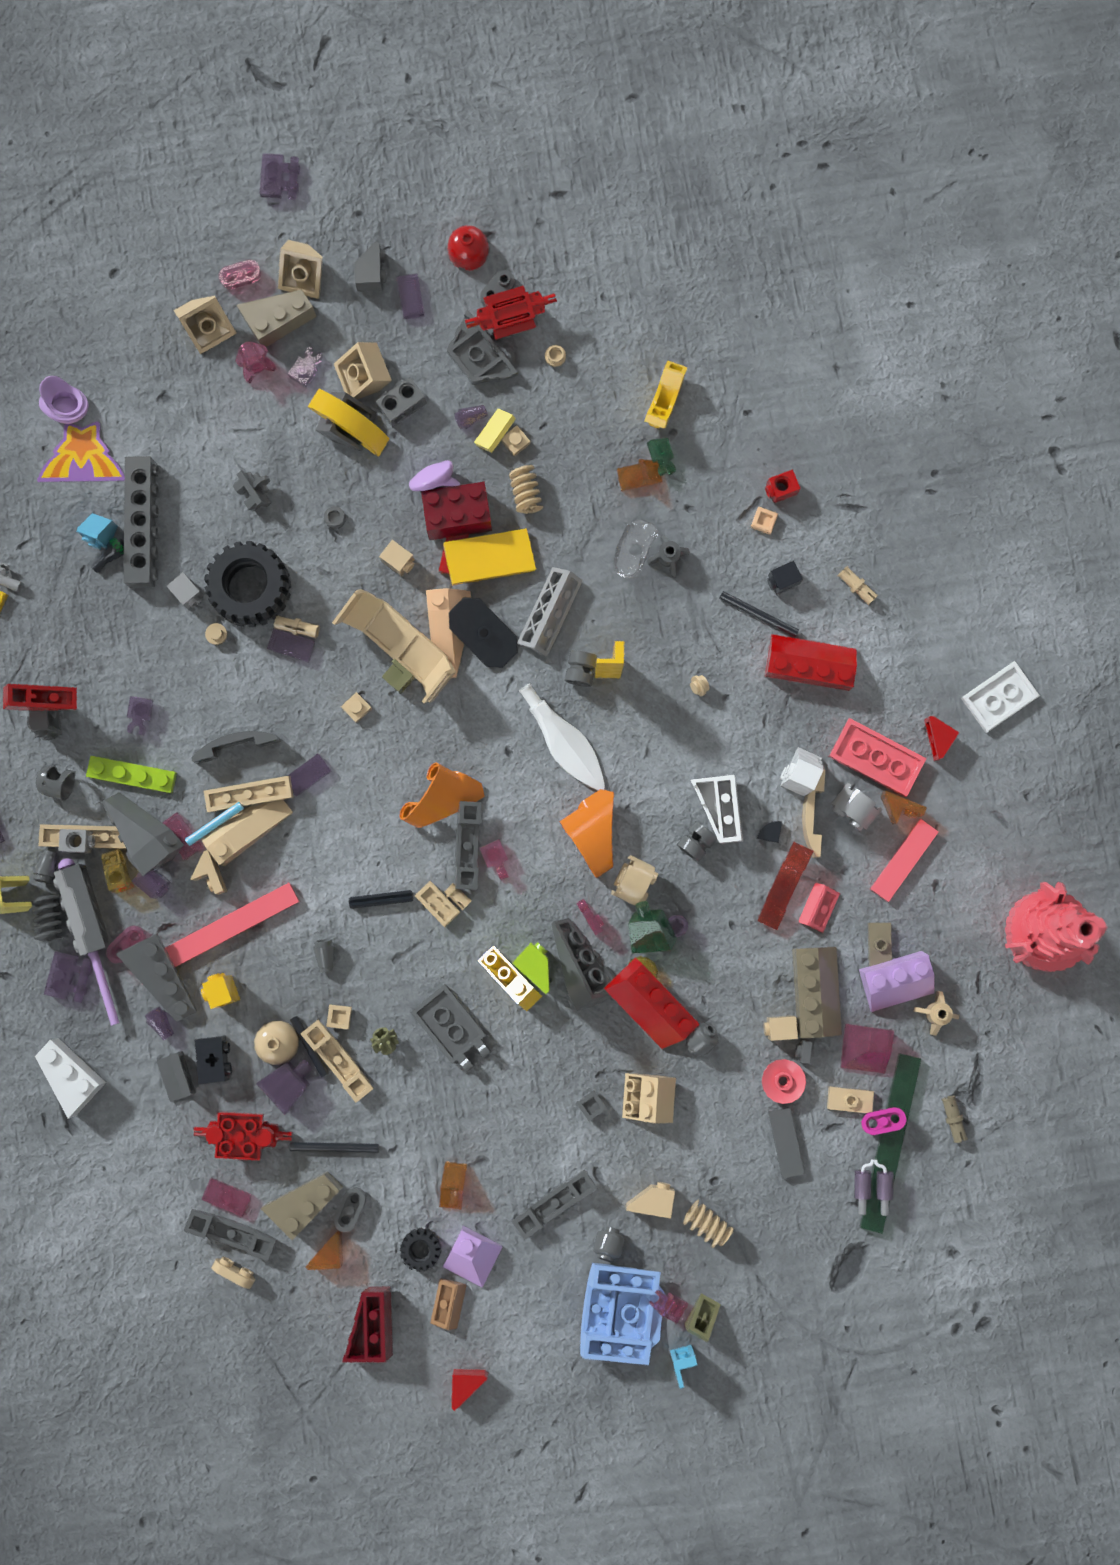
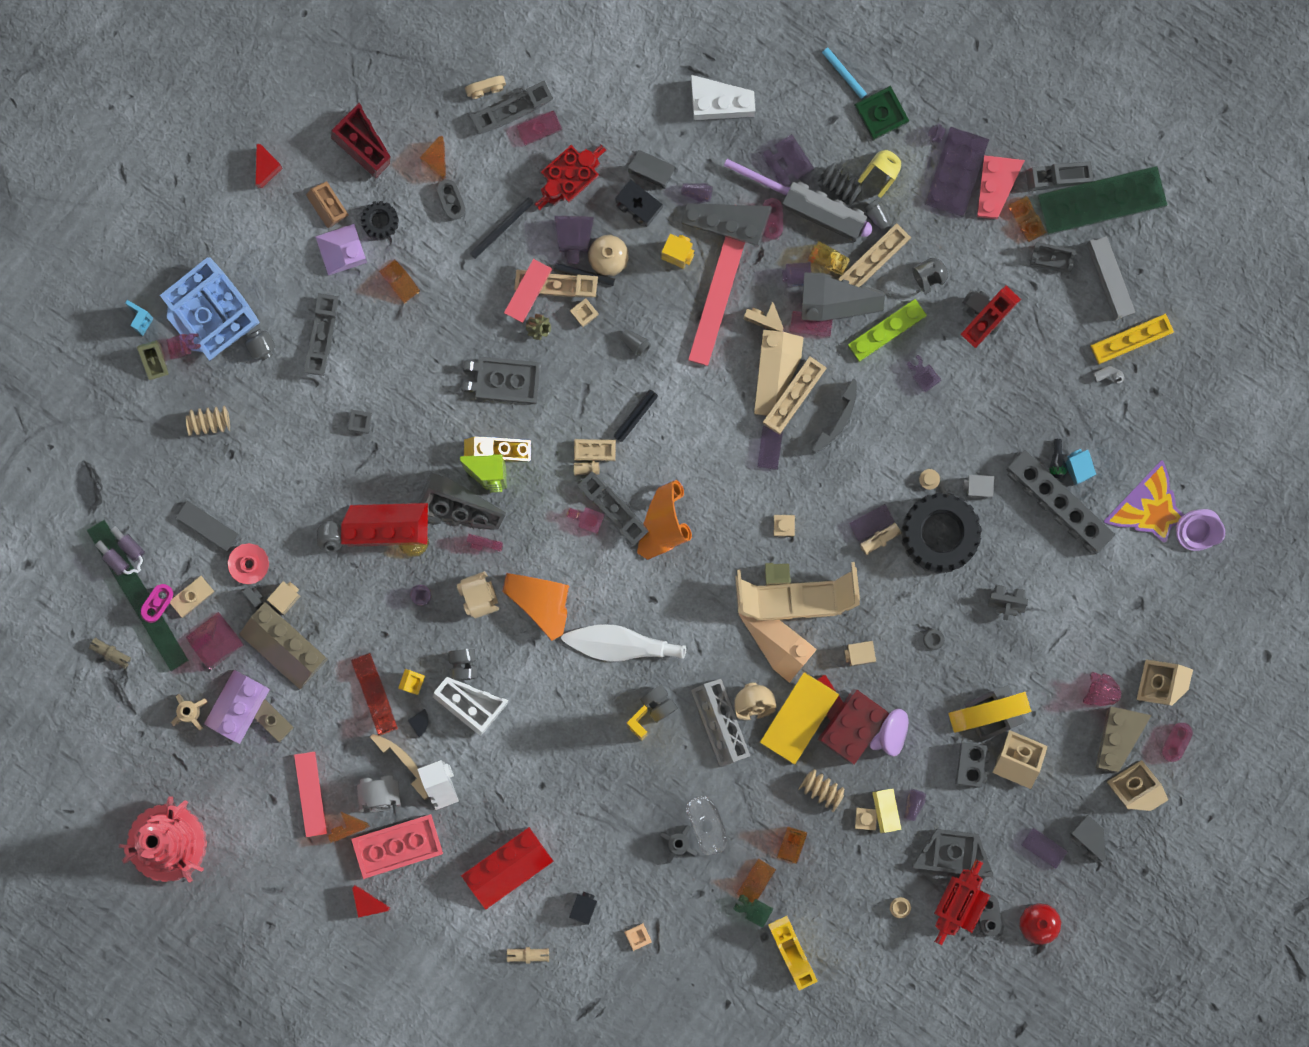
camera: 135 degrees right, 0 degrees up
light grey brick [58,829,95,853] -> none
medium azure bar [185,802,244,846] -> none
clear purple plate [259,154,300,200] -> none
dark tan wedge [260,1171,343,1240] -> none
clear purple plate [287,346,323,387] -> none
black shield [448,597,518,668] -> none
tan slope [622,1073,676,1123] -> none
tan slope [626,1182,675,1218] -> none
clear green torso [628,901,677,954] -> none
tan plate [690,675,709,696] -> none
black bar [719,591,799,637] -> none
red brick [765,469,801,503] -> none
coral slope [799,883,840,933] -> none
white tile [961,661,1040,733] -> none
none -> yellow plate [398,669,425,695]
none -> coral tile [504,259,552,323]
none -> tan cylinder [735,683,777,720]
none -> clear orange slope [777,826,807,864]

